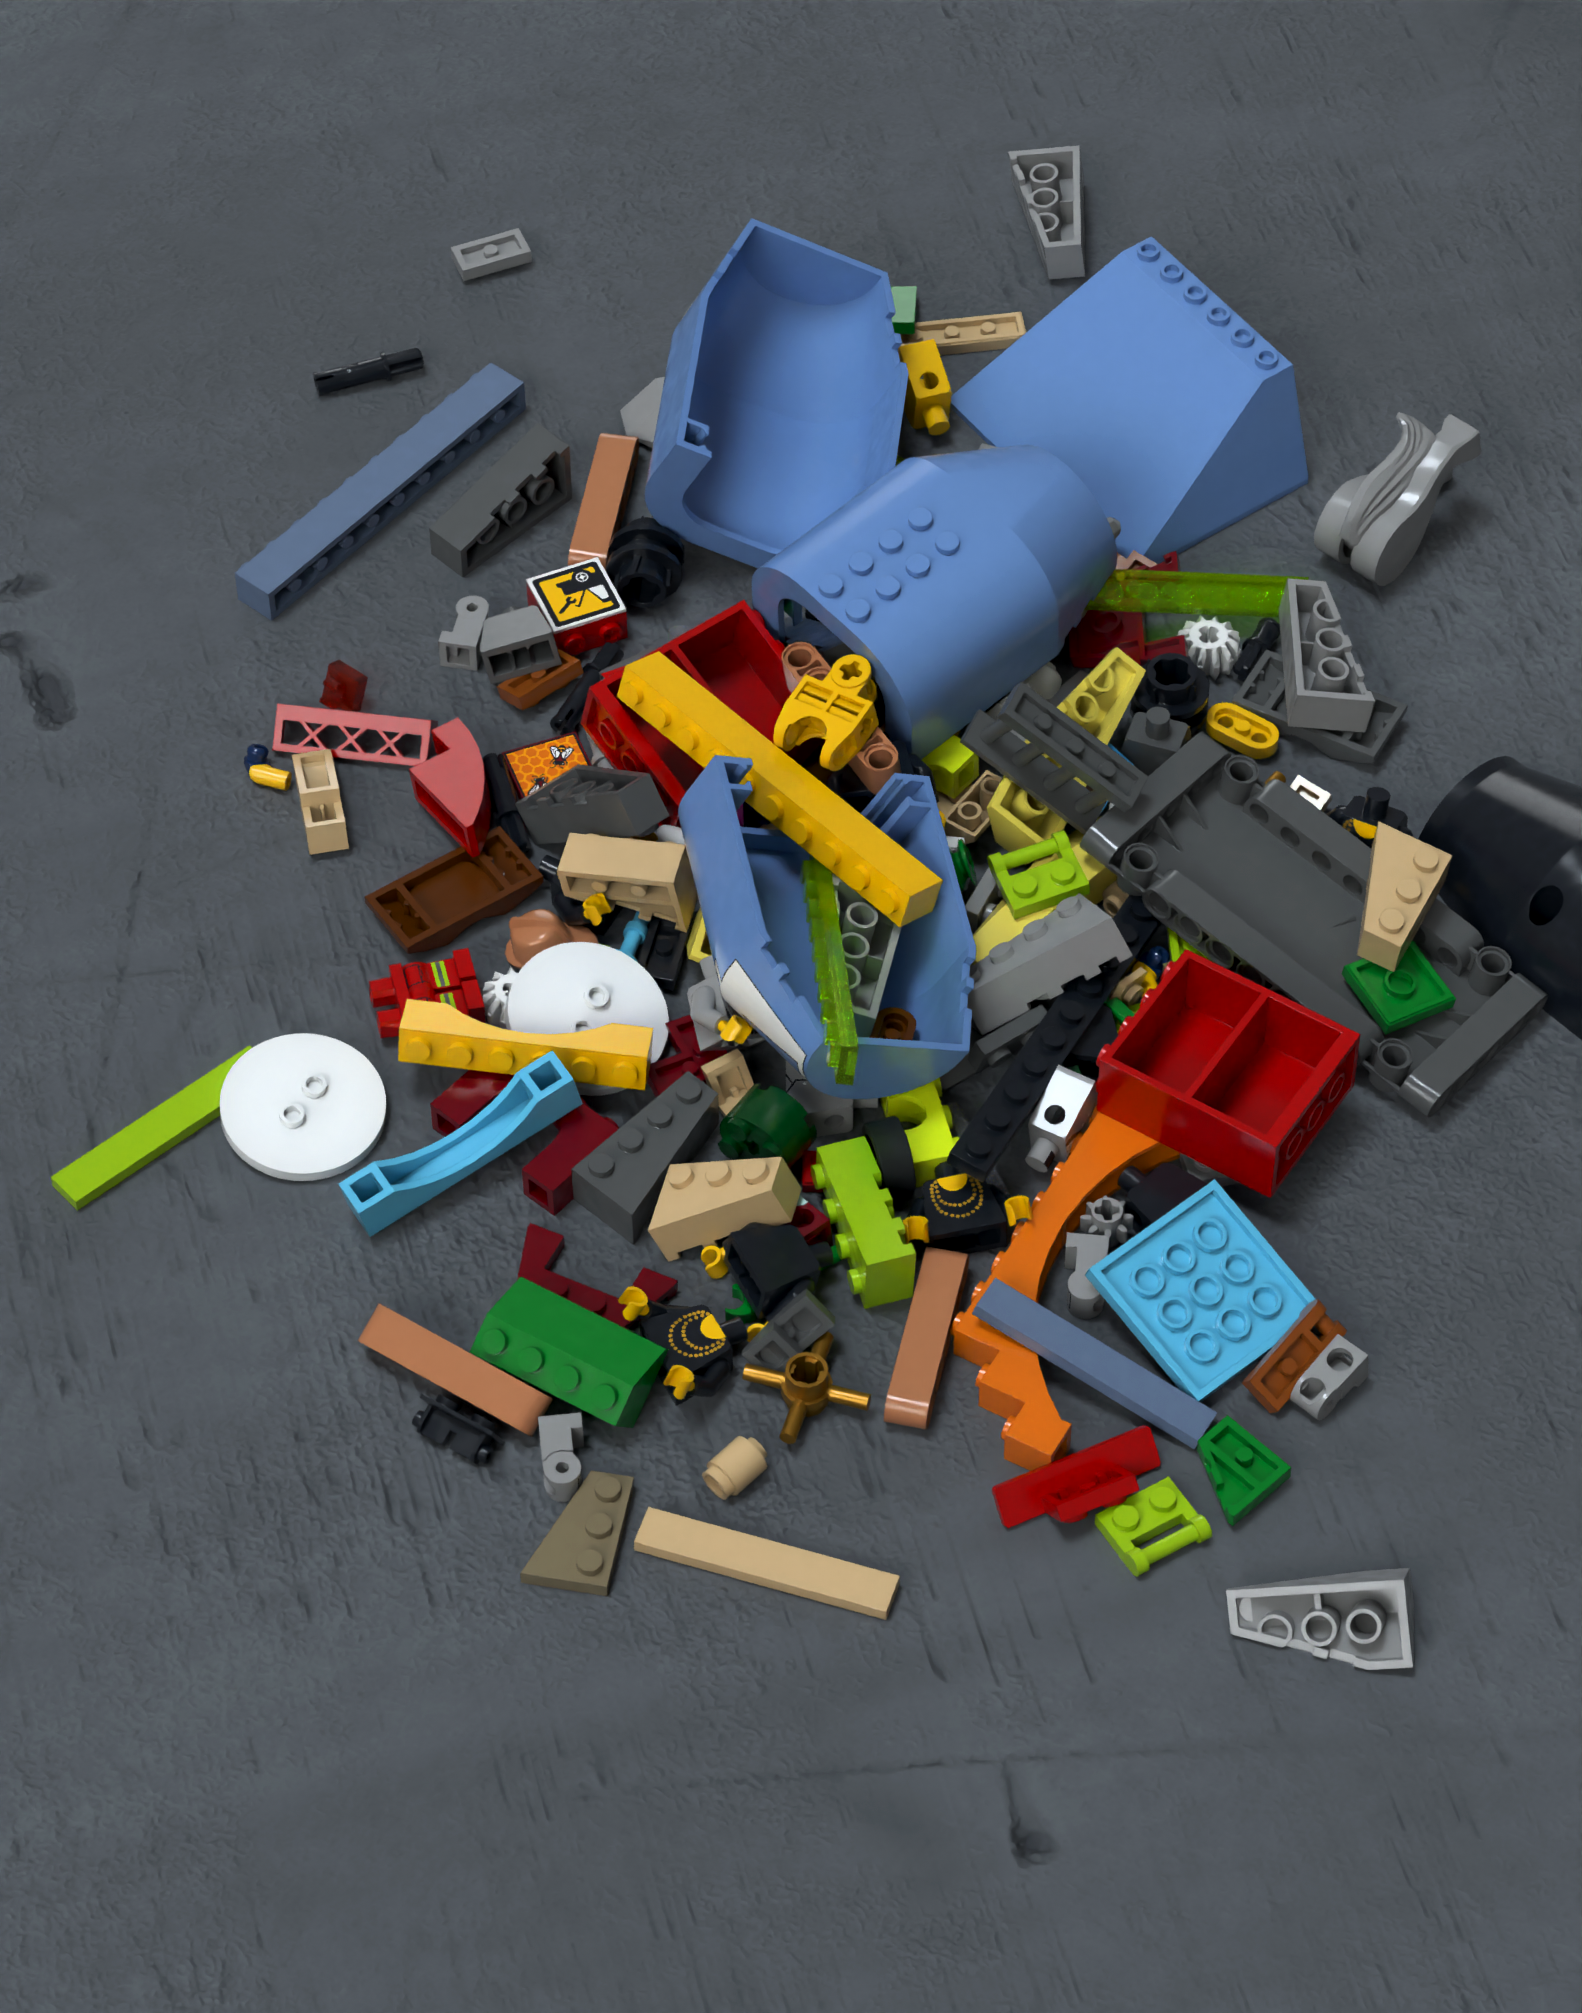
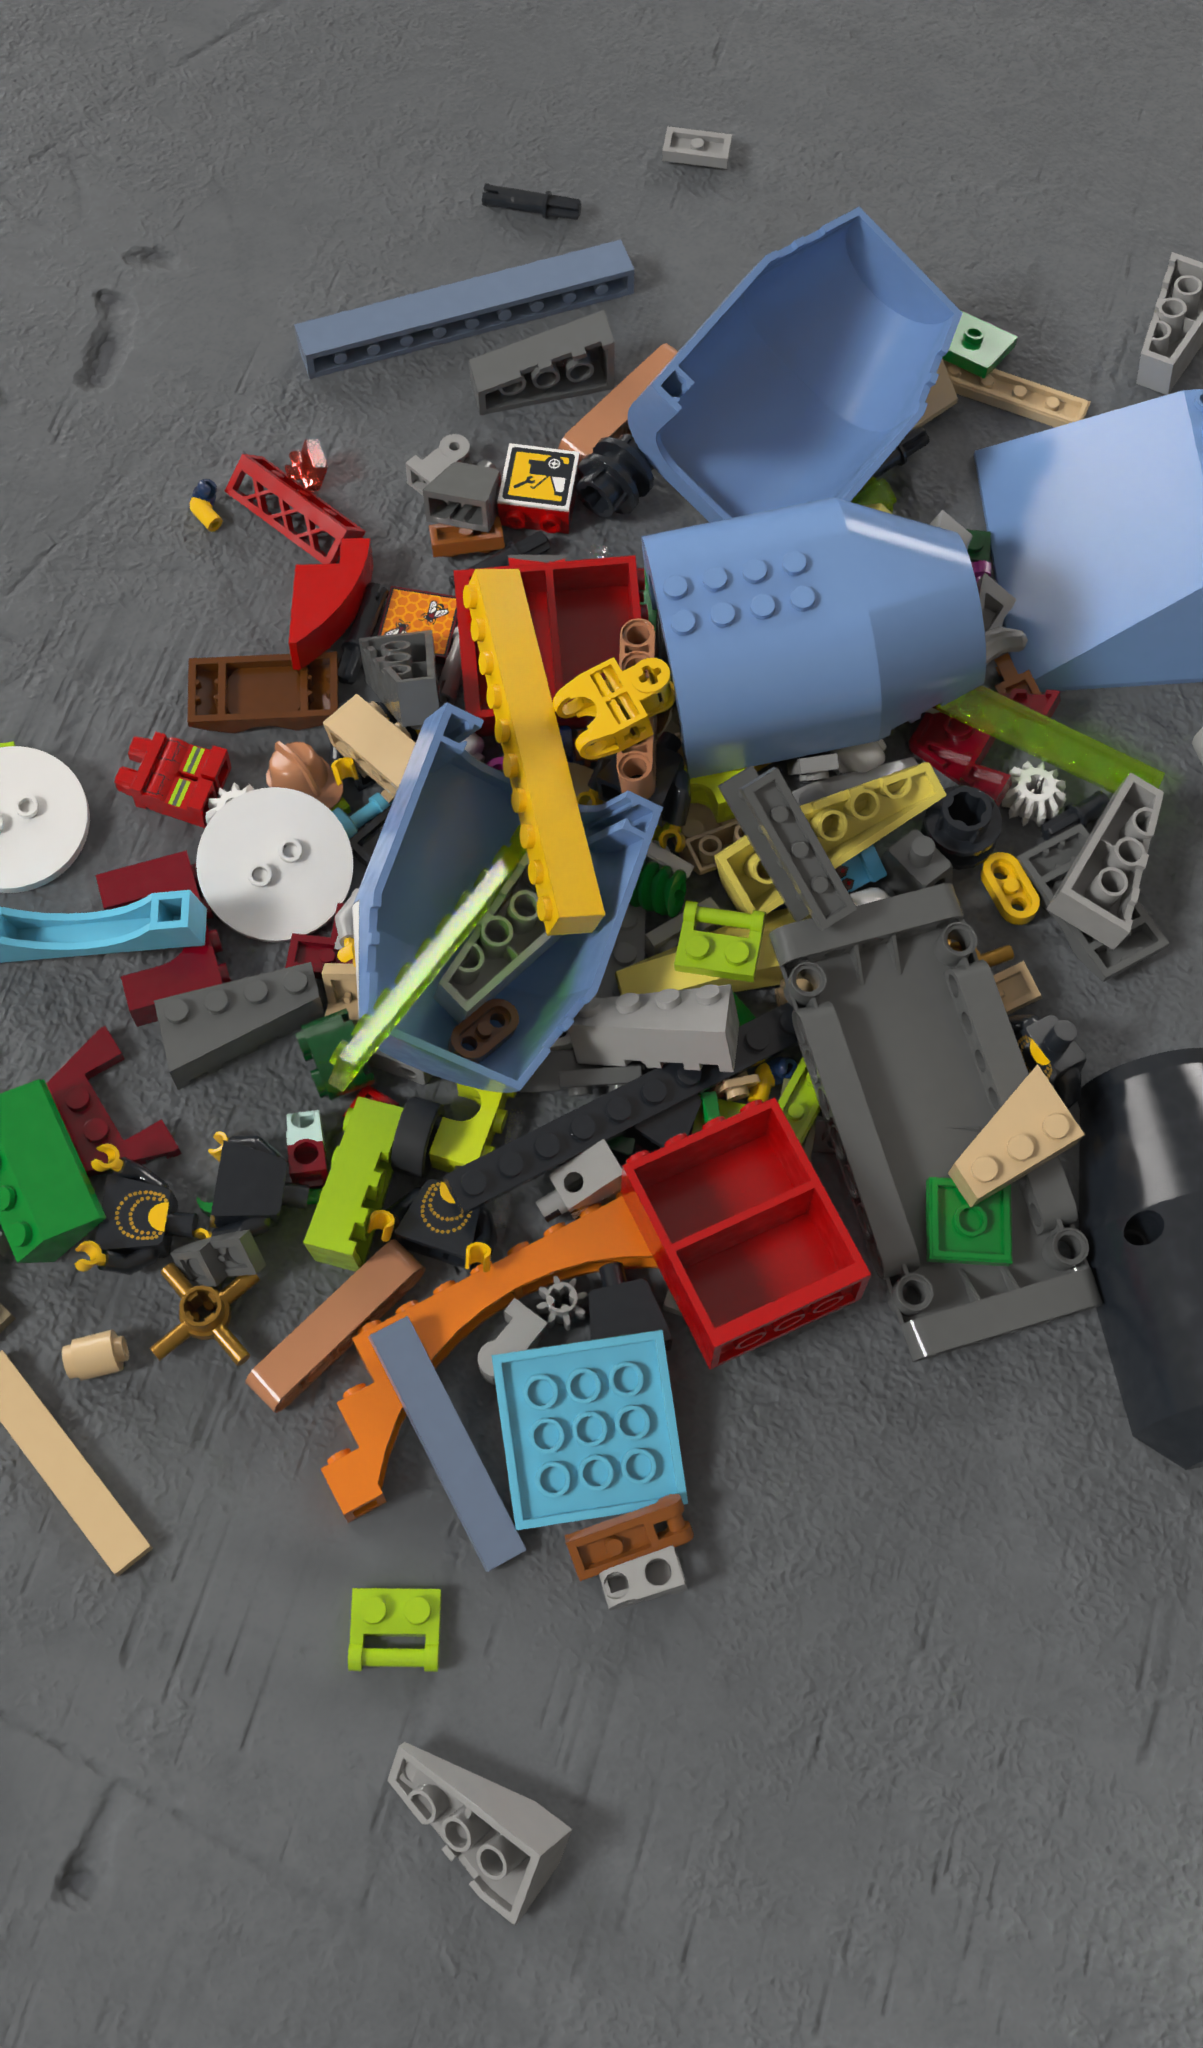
camera: 30 degrees right, 15 degrees up
tan slope [292,749,349,855] -> none
yellow arch [398,999,653,1090] -> none
tan wedge [648,1157,802,1262] -> none
yellow torso [898,339,952,435] -> none
red bracket [992,1425,1161,1528] -> none
green wing [1197,1415,1292,1526] -> none

